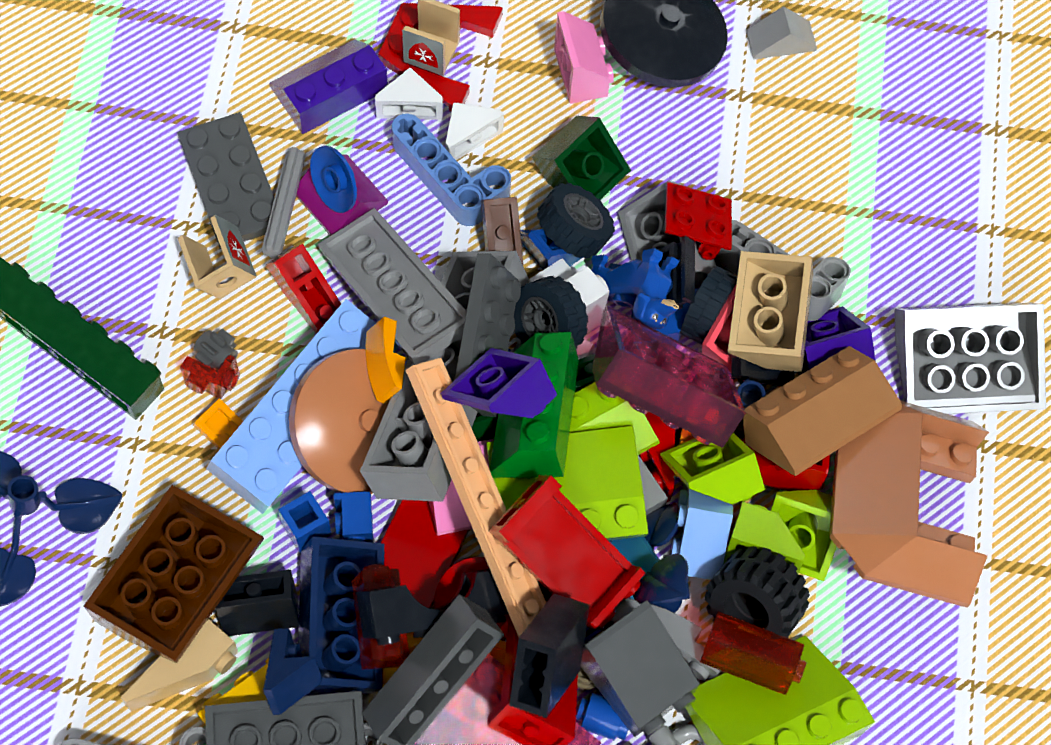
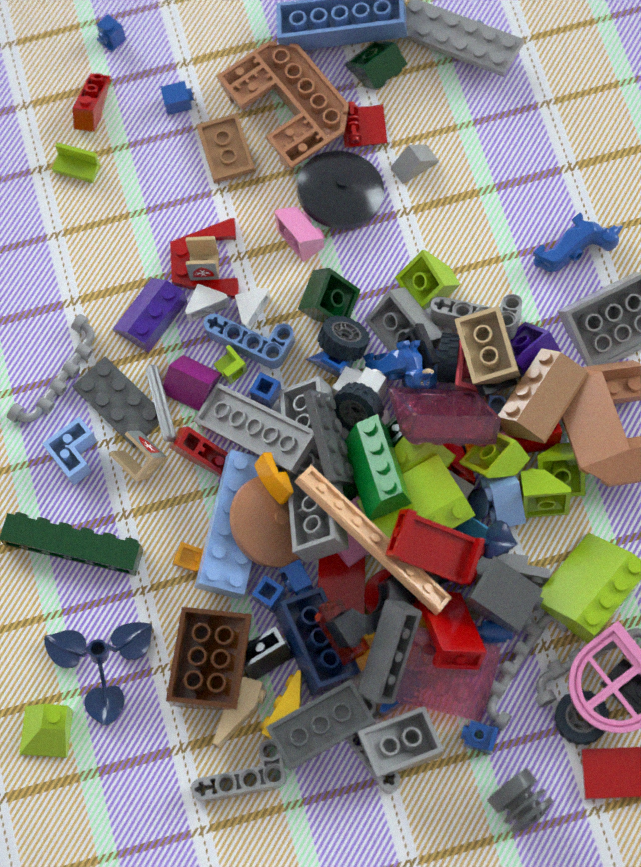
camera: 10 degrees left, 5 degrees up
clear red bracket [180,355,240,399] -> none
dark grey gear [193,328,238,374] -> none
dark blue slope [263,628,322,715] -> none
blue dish [310,145,357,213] -> none
dark purple slope [440,348,557,418] -> none
reddish brown plate [481,197,524,265] -> none
black brick [509,593,590,718] -> none
red hinge [665,182,732,260] -> none
clear red brick [700,612,807,695] -> none
black tyre [705,546,810,650] -> none
none -> light grey bar [7,314,94,423]
none -> light blue brick [42,416,97,486]
none -> lime panel [214,345,247,385]
none -> blue brick [249,372,282,409]
none -> lime slope [395,250,461,310]
none -> blue animal [533,212,623,272]

